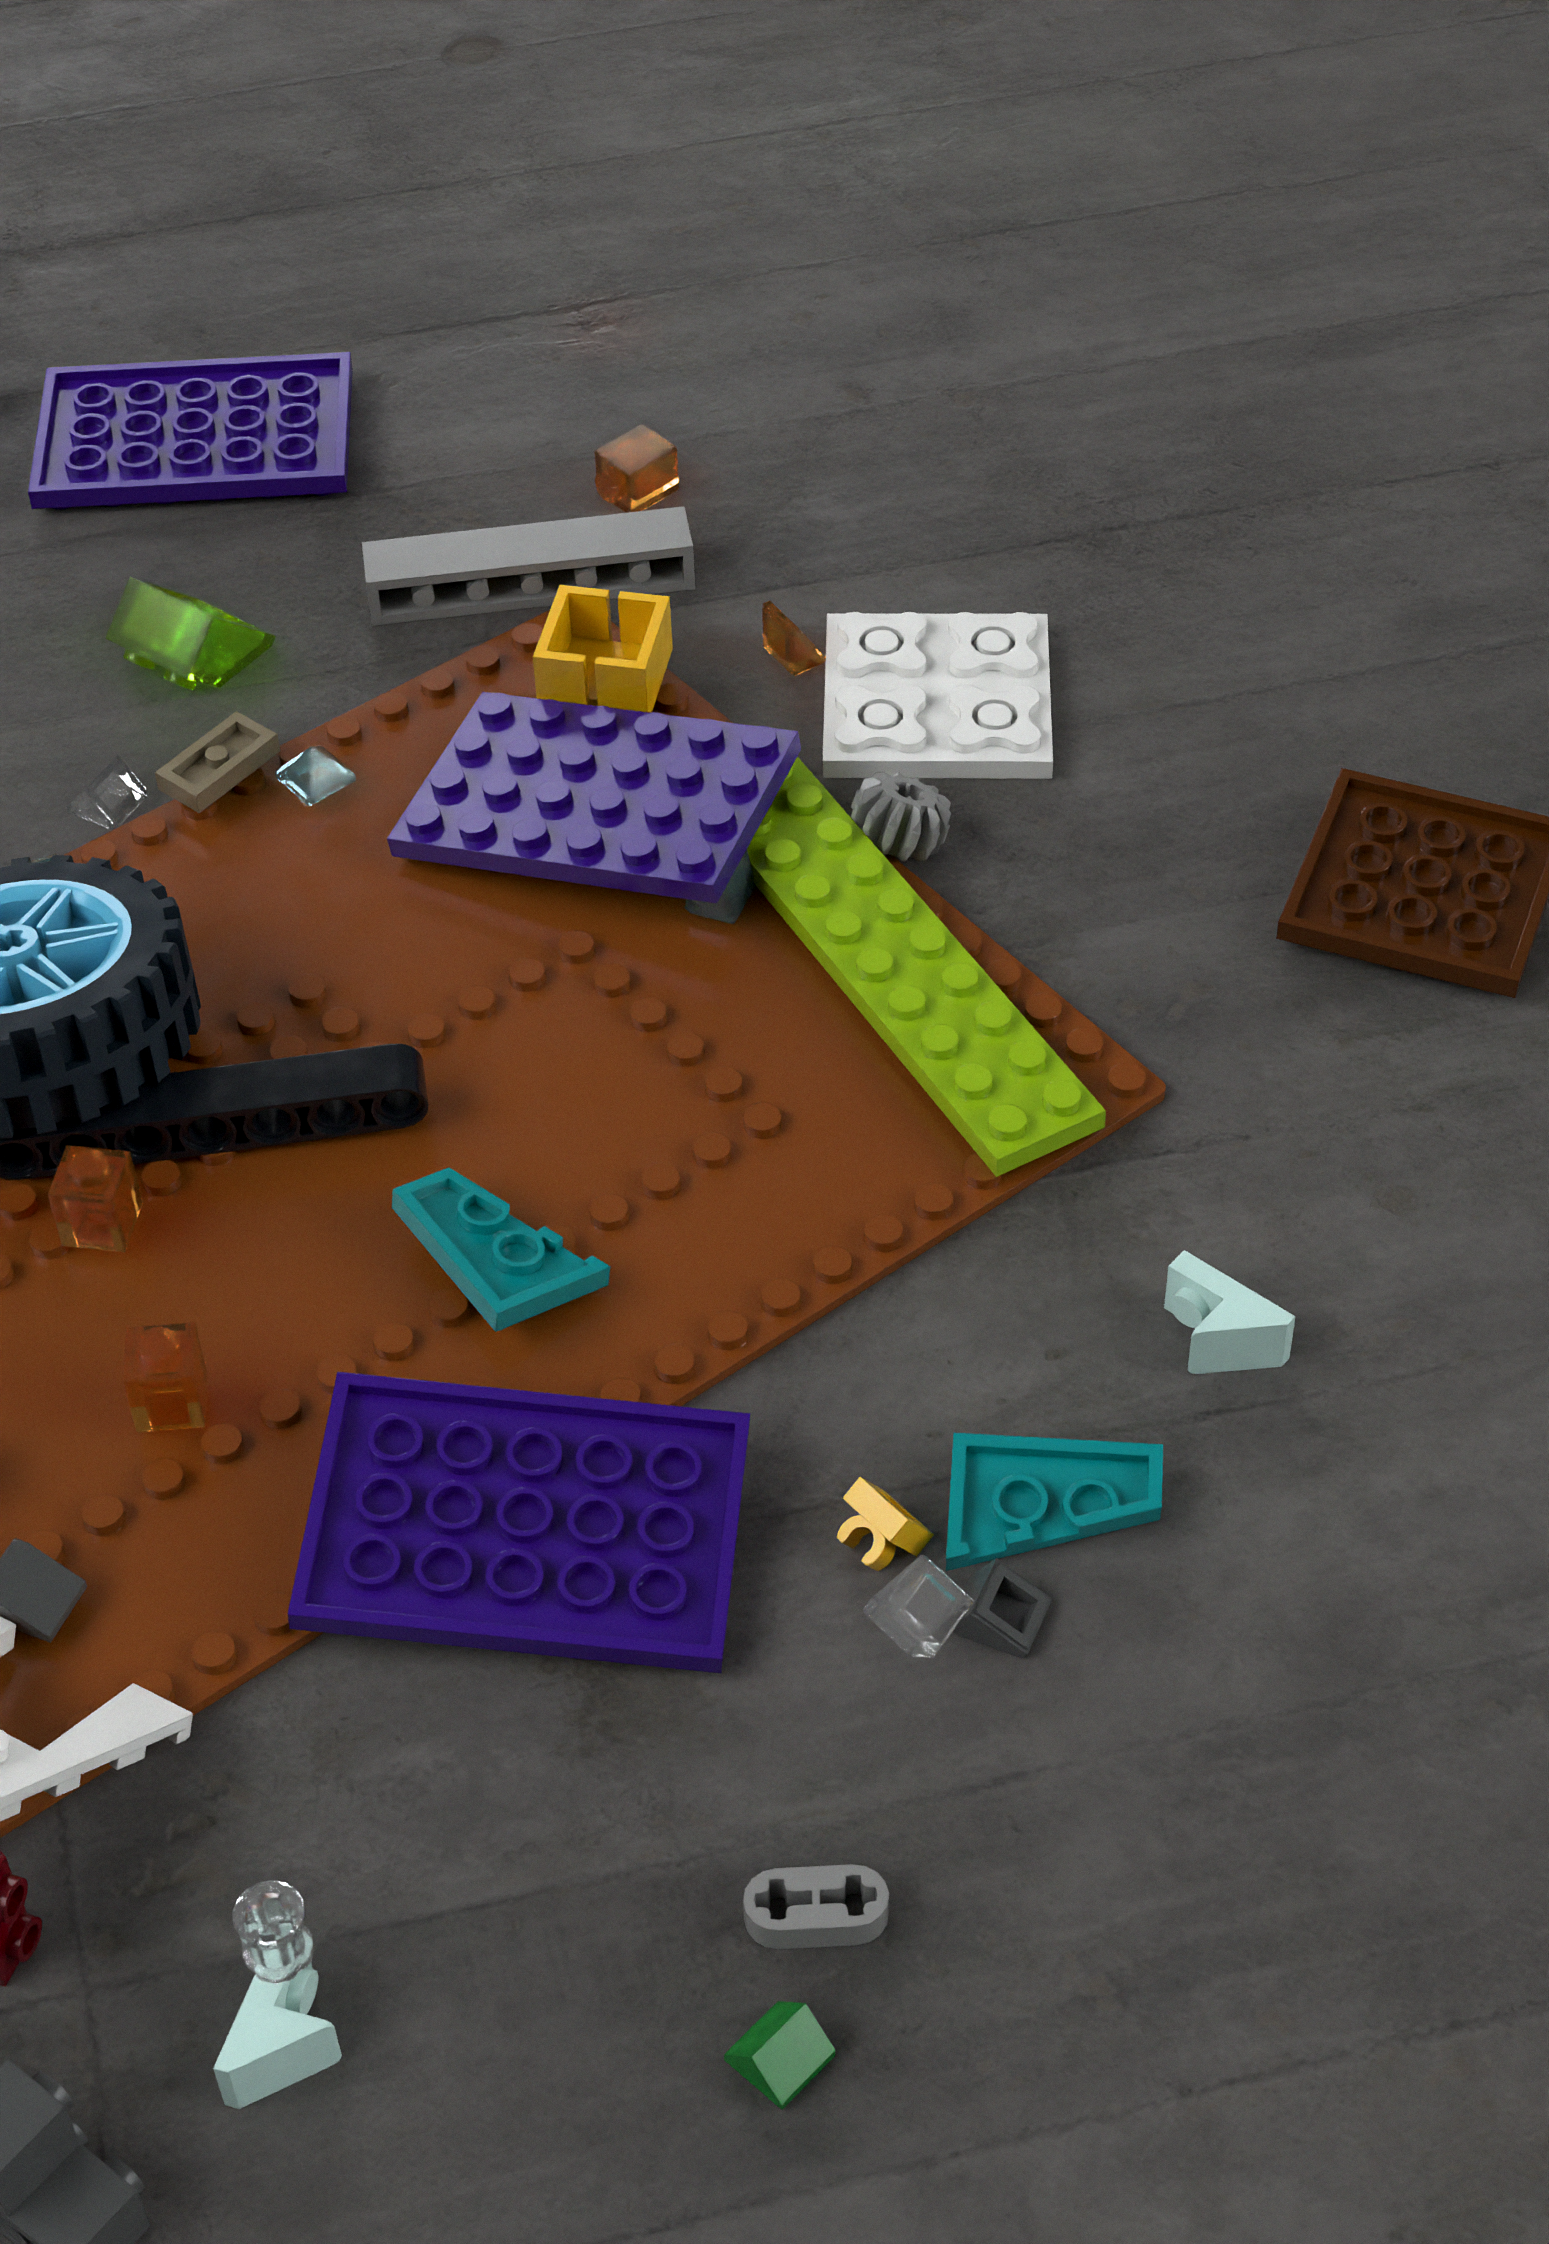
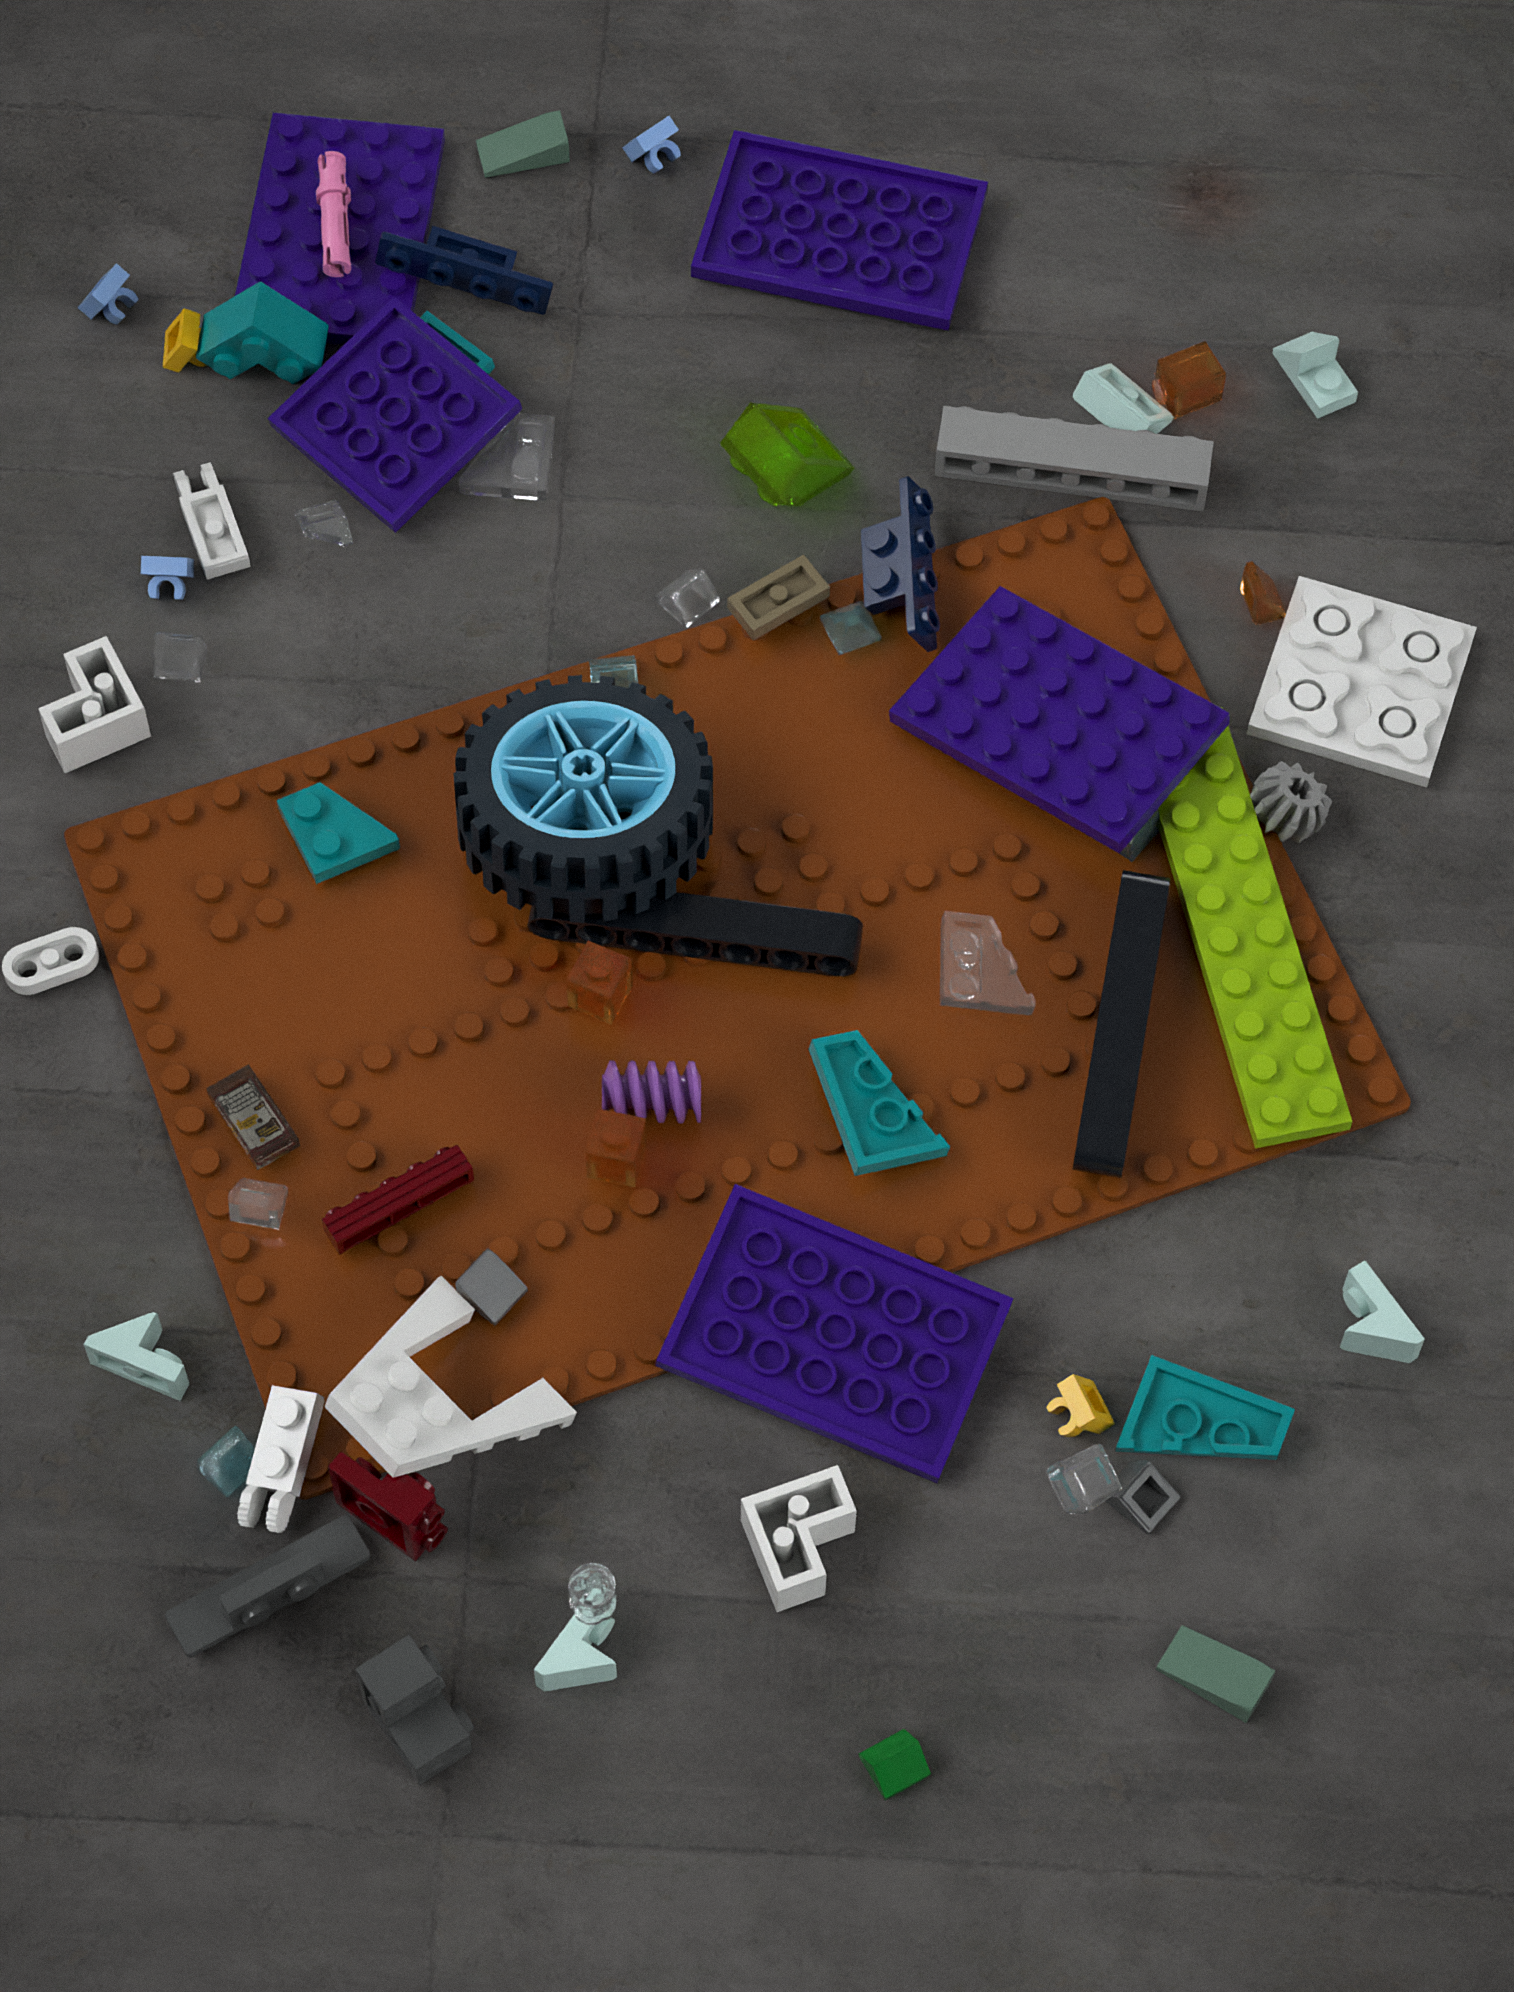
camera: 15 degrees right, 15 degrees up
yellow piece [533,585,673,713] -> none
light grey beam [743,1864,889,1949] -> none
none -> medium lavender piece [602,1060,701,1123]
none -> white brick [741,1465,857,1612]
none -> dark blue bracket [861,476,940,652]
none -> clear wing [940,911,1036,1015]
none -> black beam [1072,870,1170,1178]
none -> light aqua slope [1073,363,1174,434]
none -> sand green slope [1155,1625,1276,1723]
none -> light aqua slope [1272,332,1358,419]

